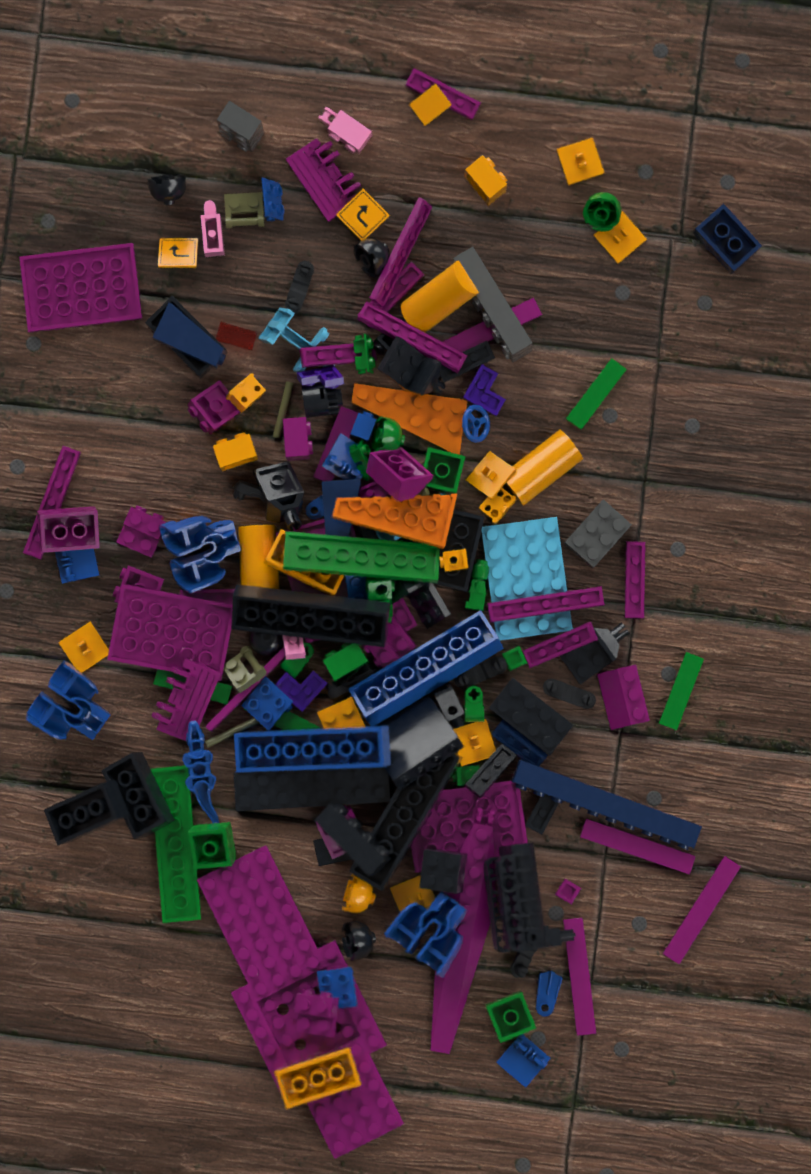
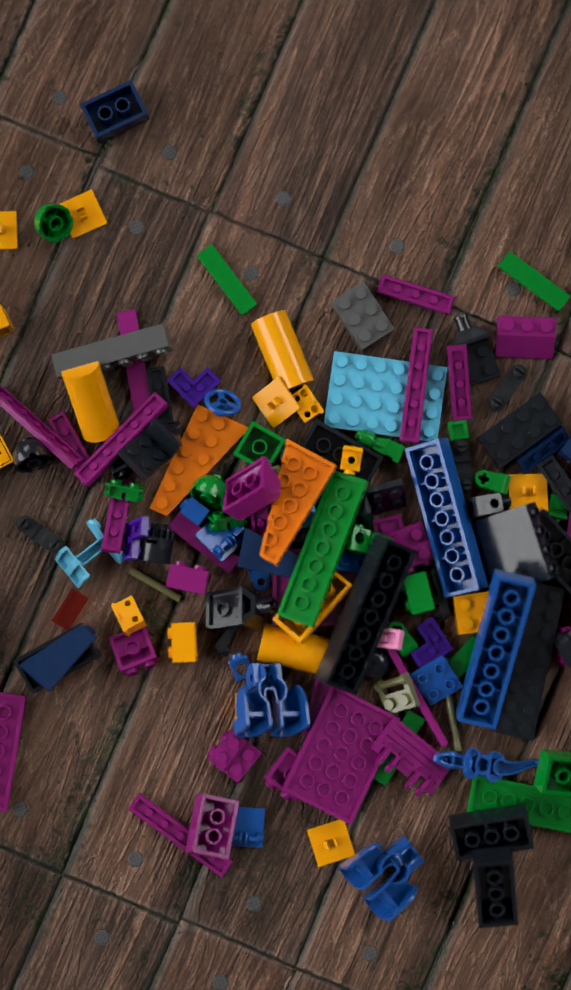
camera: 70 degrees left, 0 degrees up
none -> blue bracket [228,652,250,681]

